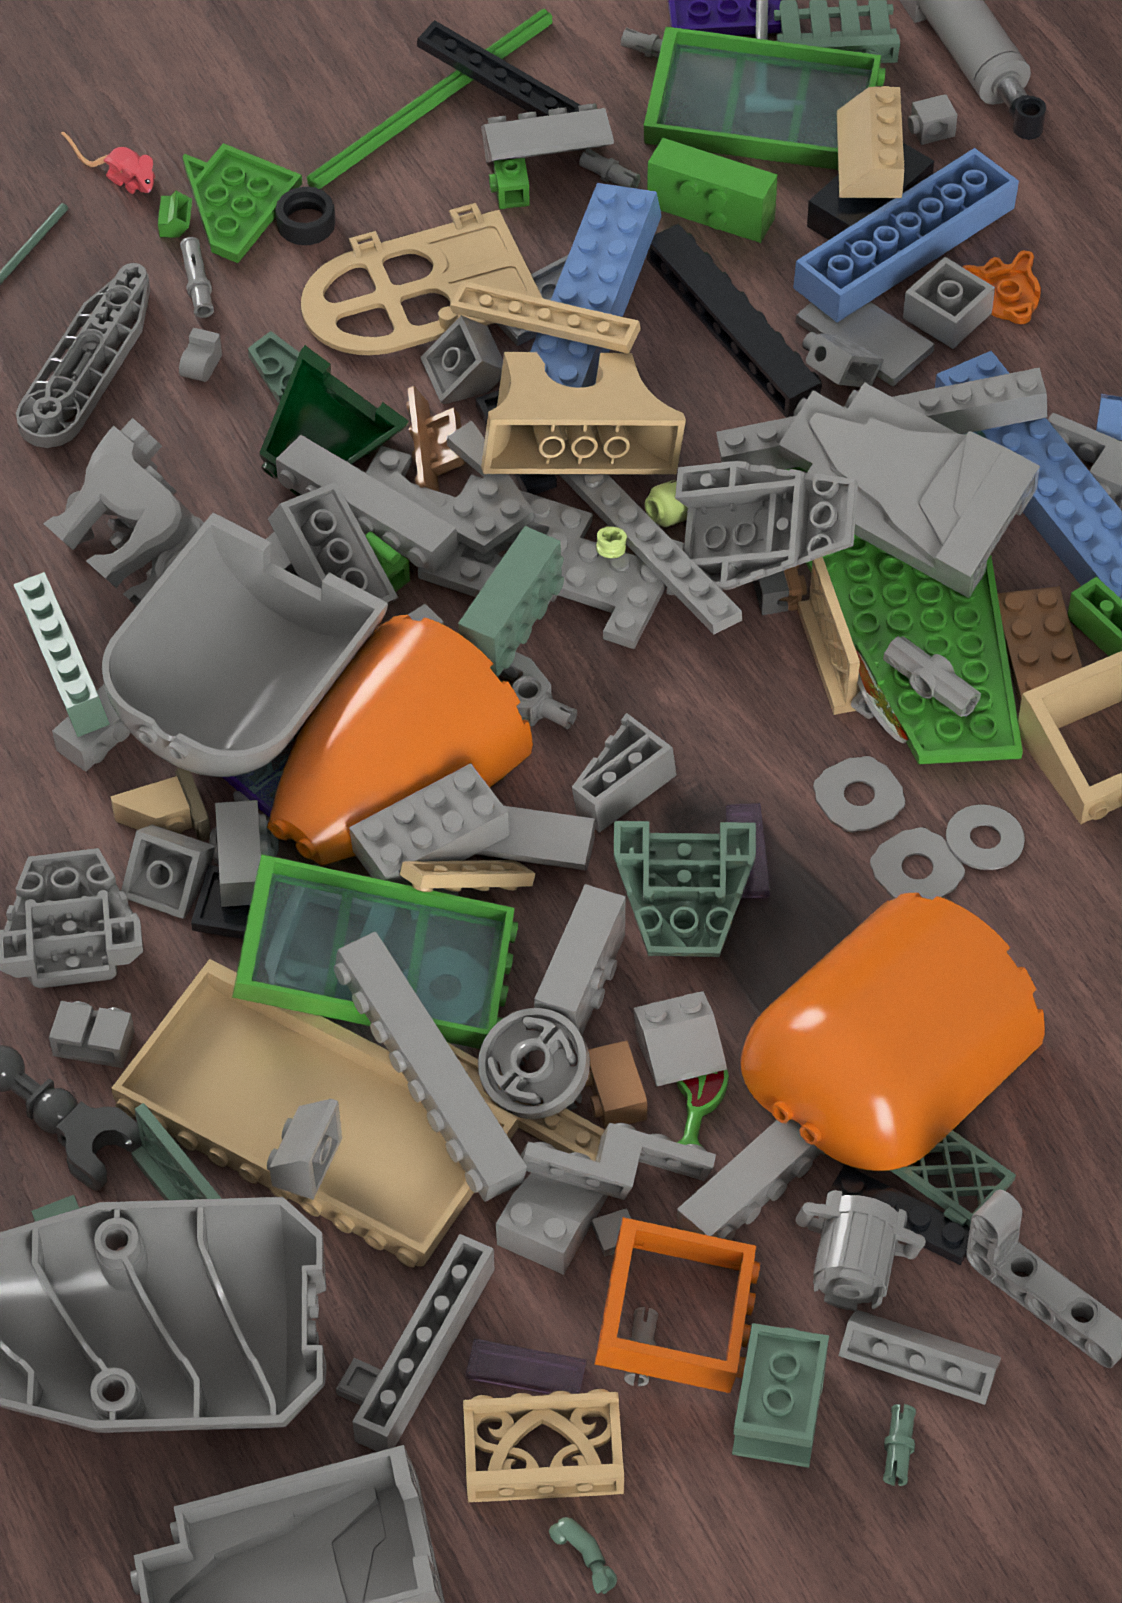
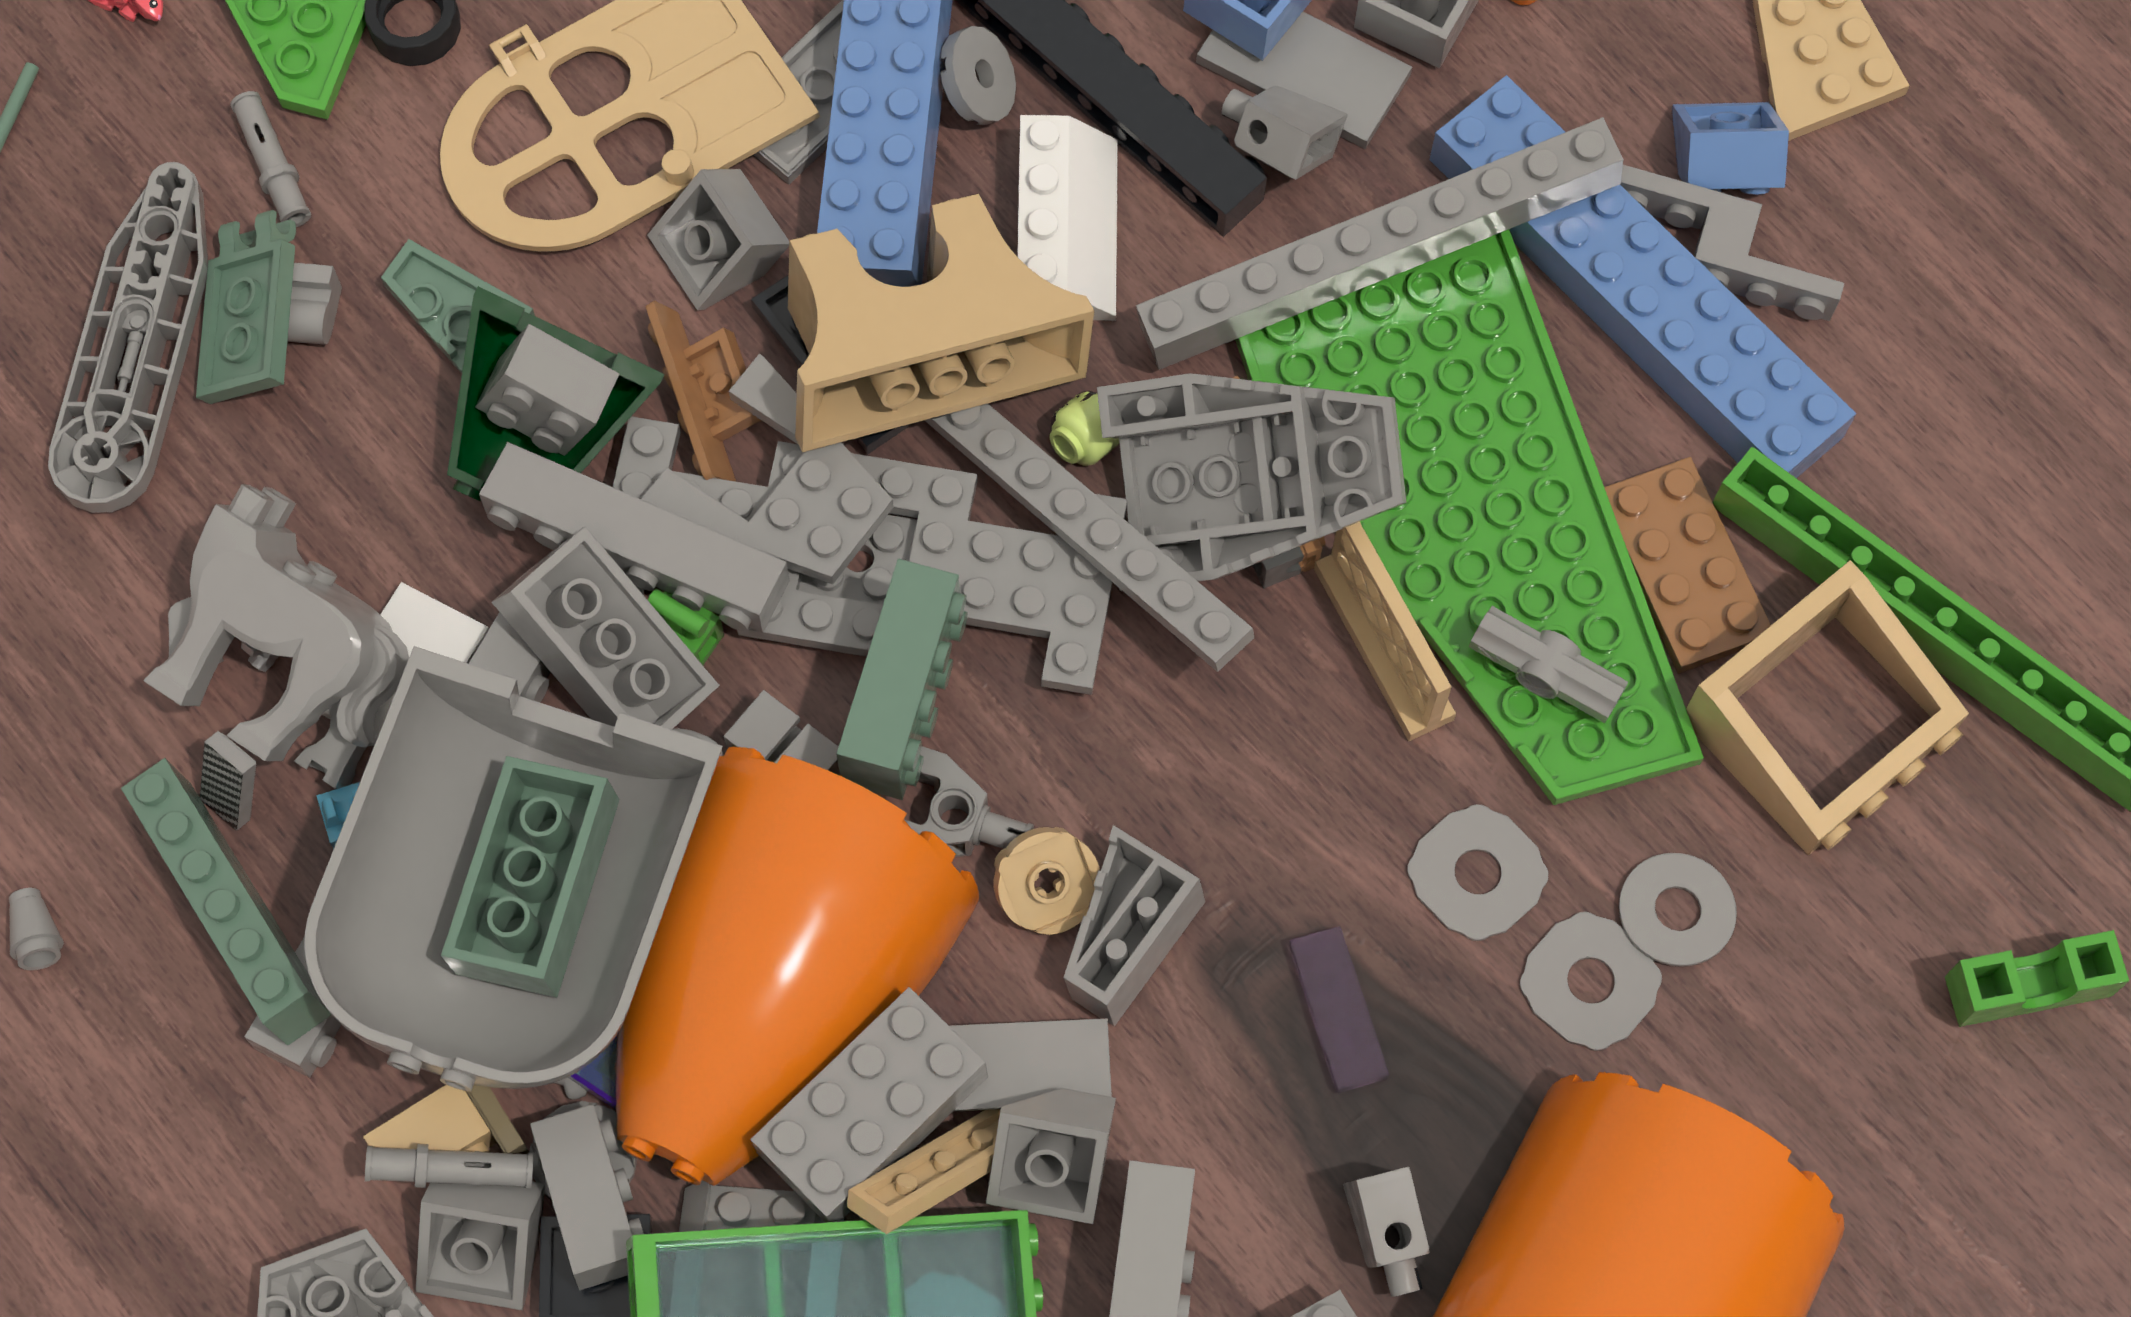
camera: 15 degrees left, 15 degrees up
bright green piece [158,191,192,238] -> none
tan plate [450,280,641,354] -> none
yellowish green bush [596,526,627,558] -> none
sand green wedge [614,821,756,957] -> none
light grey panel [777,382,1040,598] -> none
shield [851,651,908,743] -> none
none -> sand green tile [196,210,296,404]
none -> light grey tile [200,731,256,830]
none -> light grey pin [365,1144,533,1188]
none -> sand green brick [441,756,620,998]
none -> light grey brick [475,324,619,456]
none -> light grey tile [940,26,1016,125]
none -> light grey slope [986,1088,1116,1224]
none -> tan plate [993,827,1100,935]
none -> white slope [1018,115,1118,321]
none -> light grey torso [1343,1167,1430,1297]

